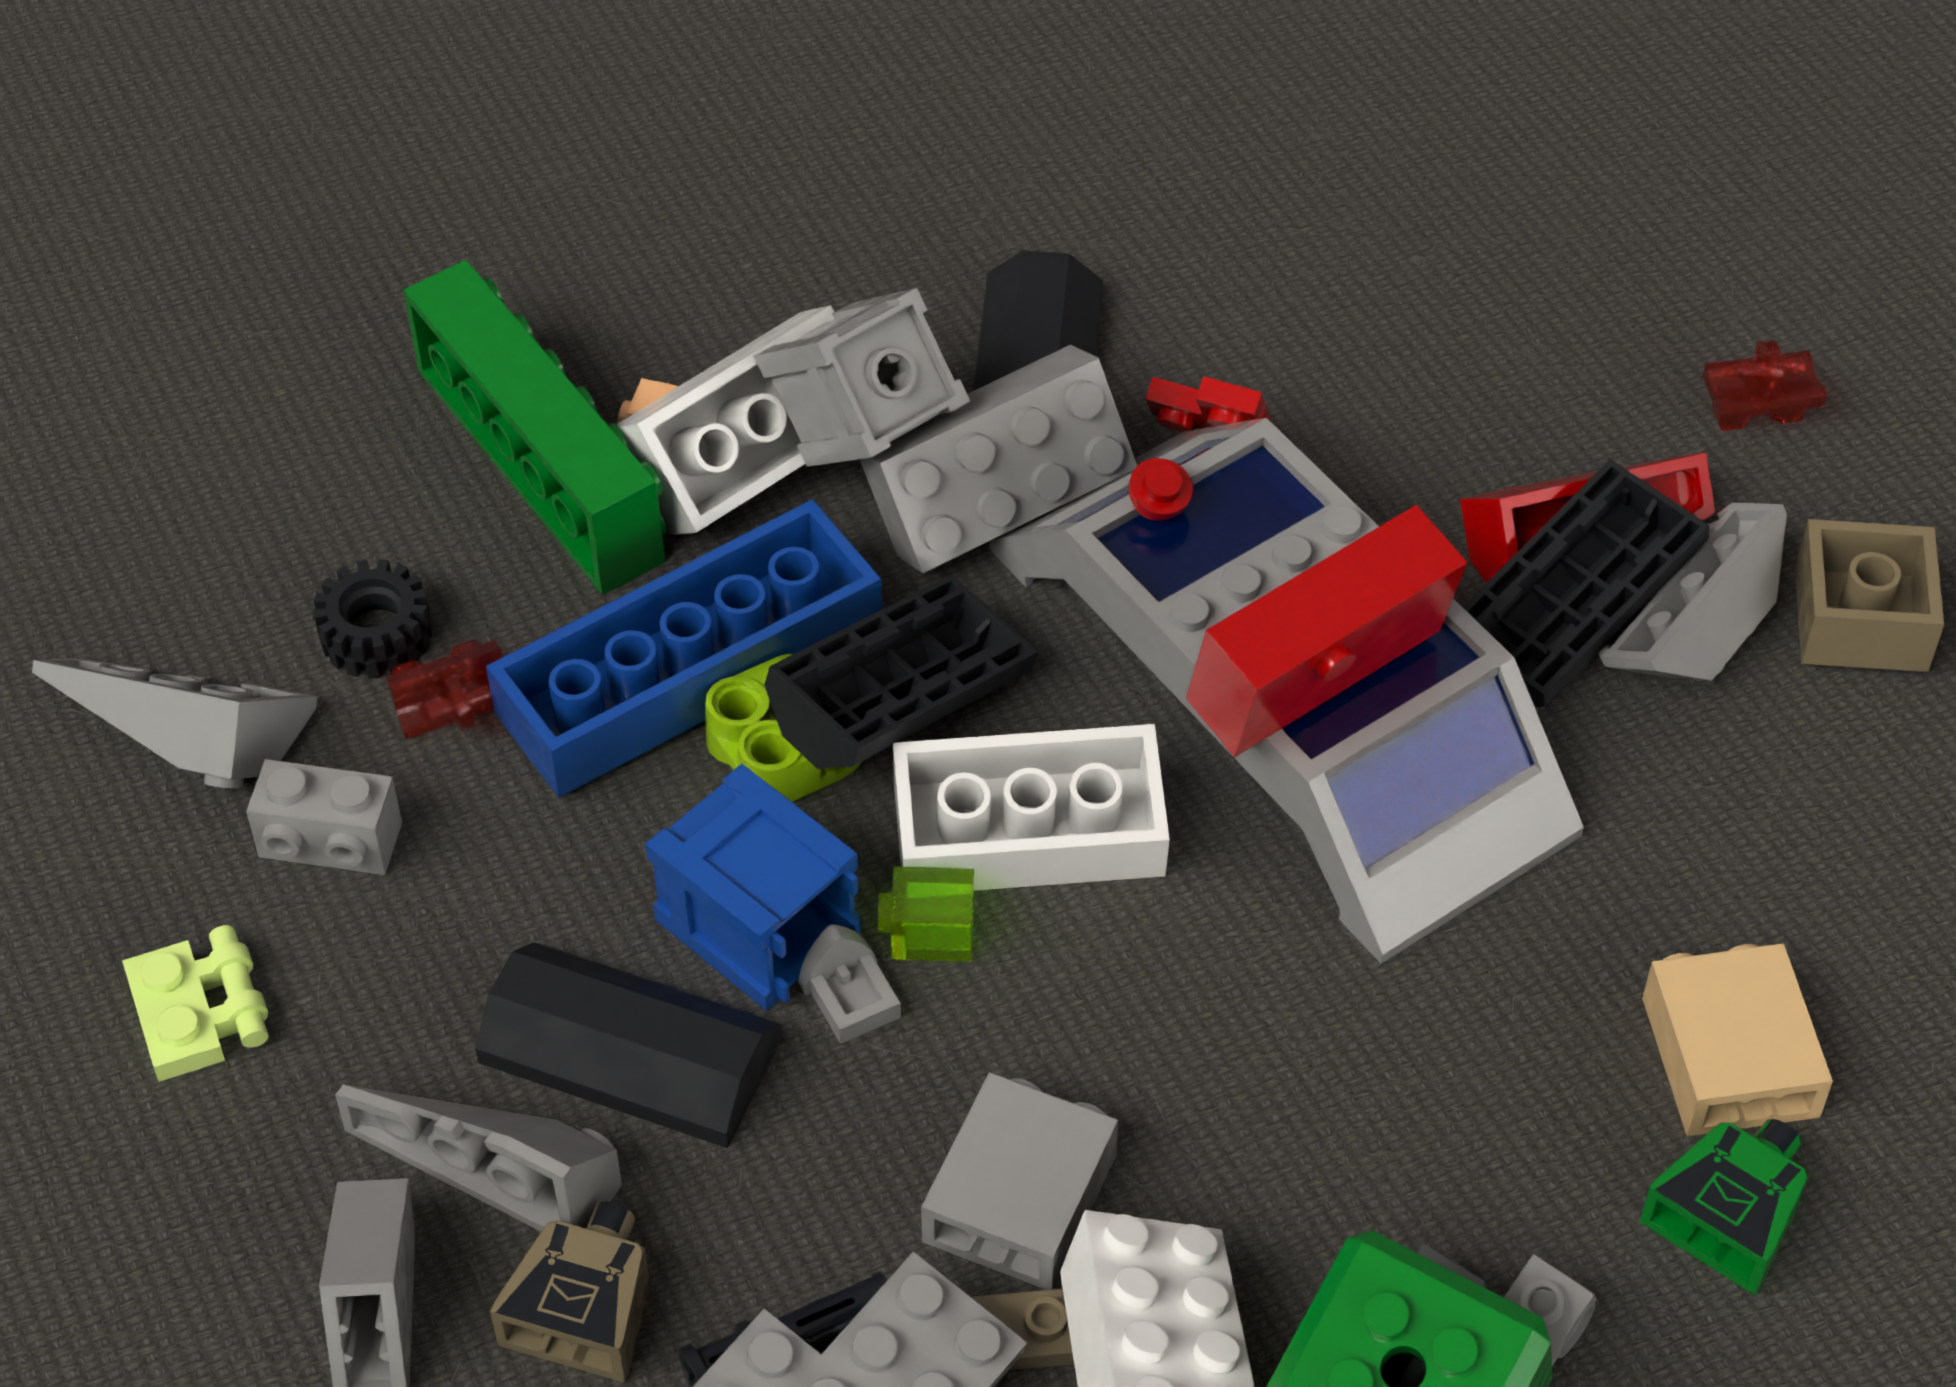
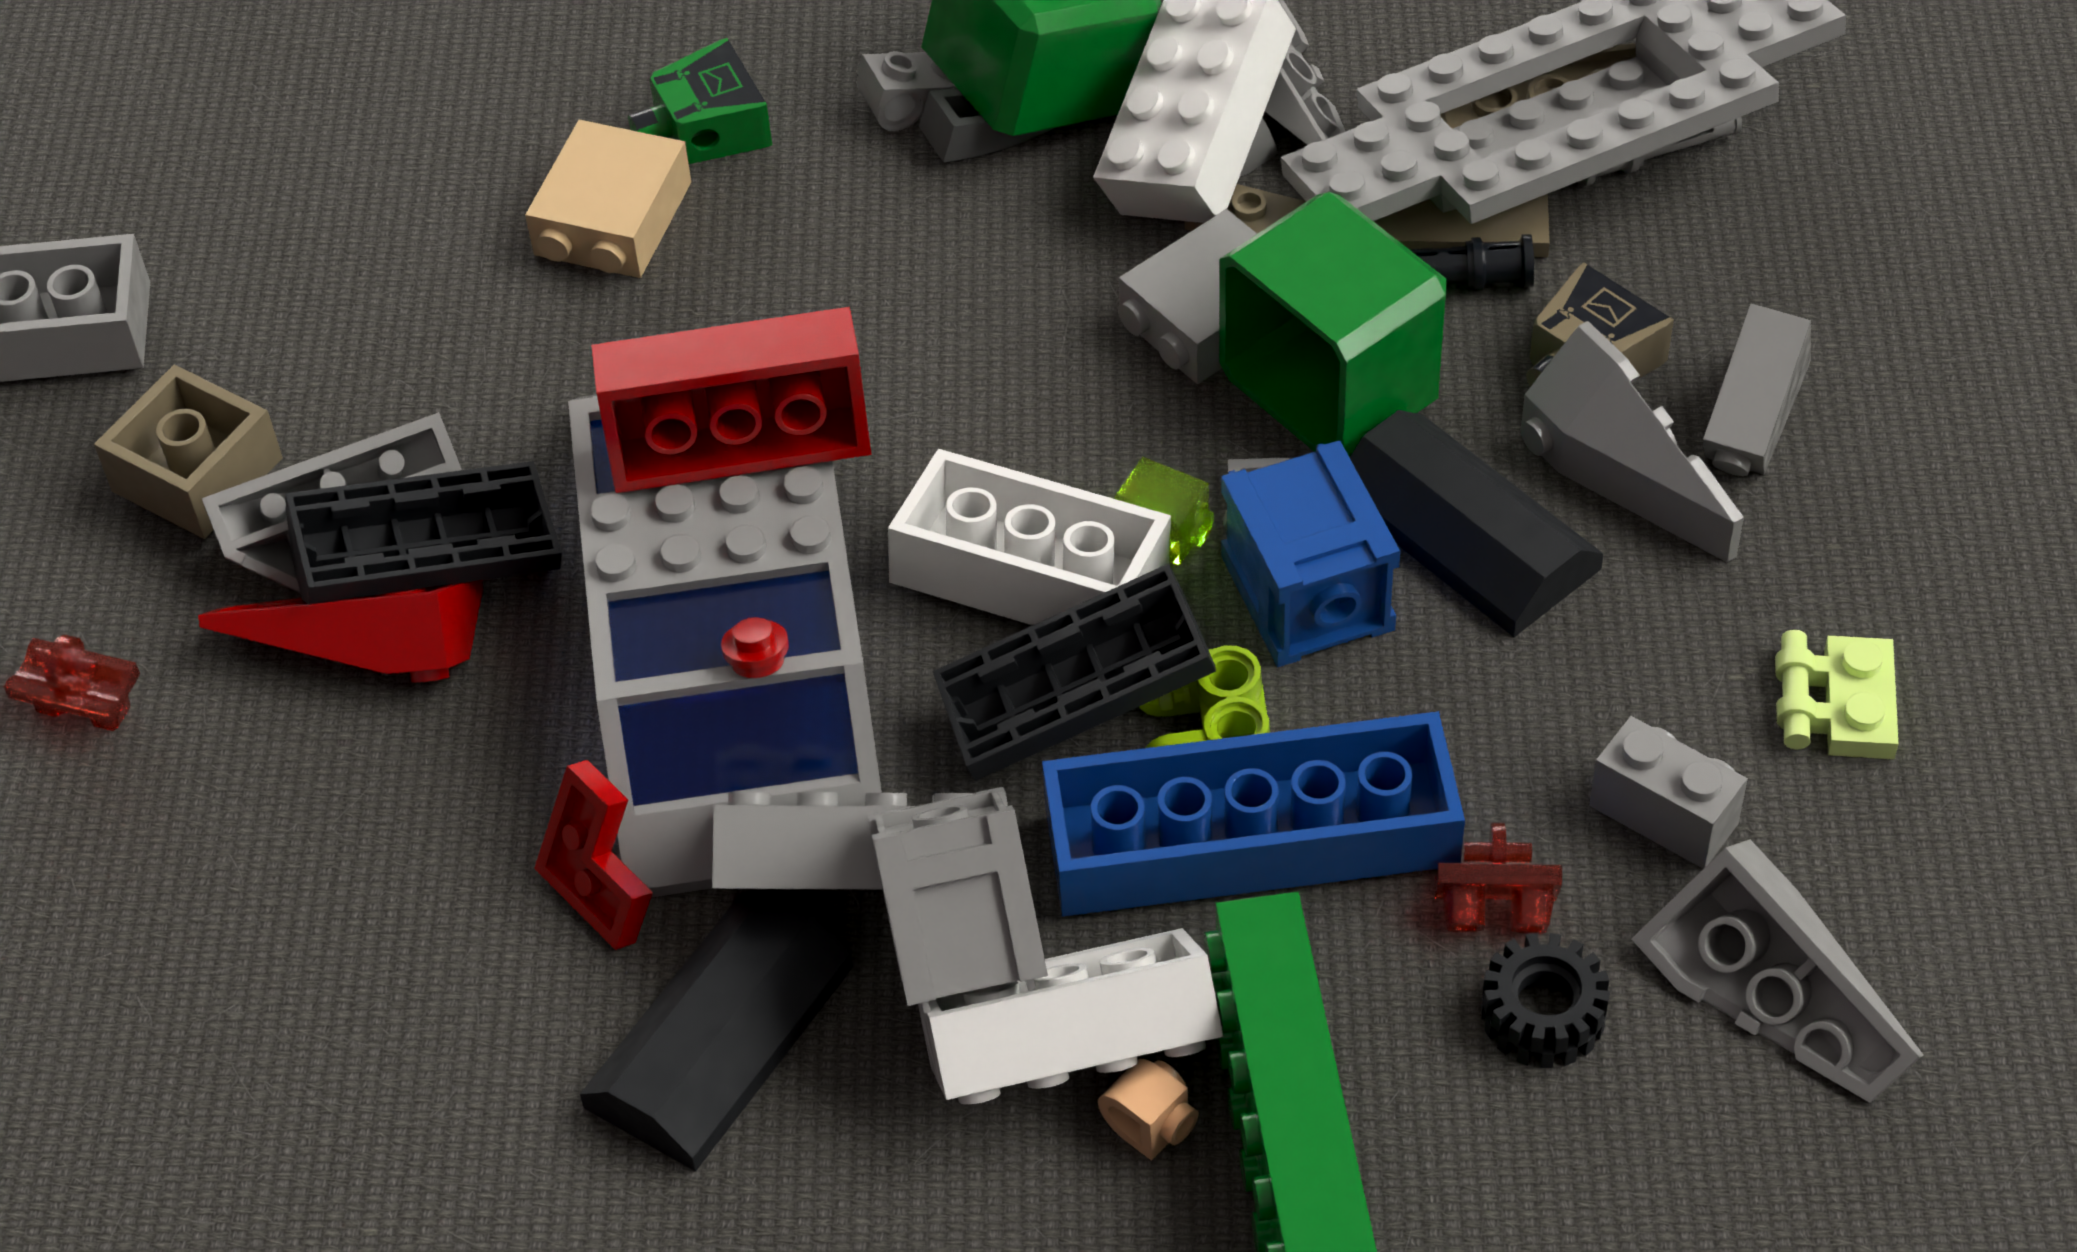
camera: 150 degrees left, 0 degrees up
none -> green plate [1219,192,1446,458]

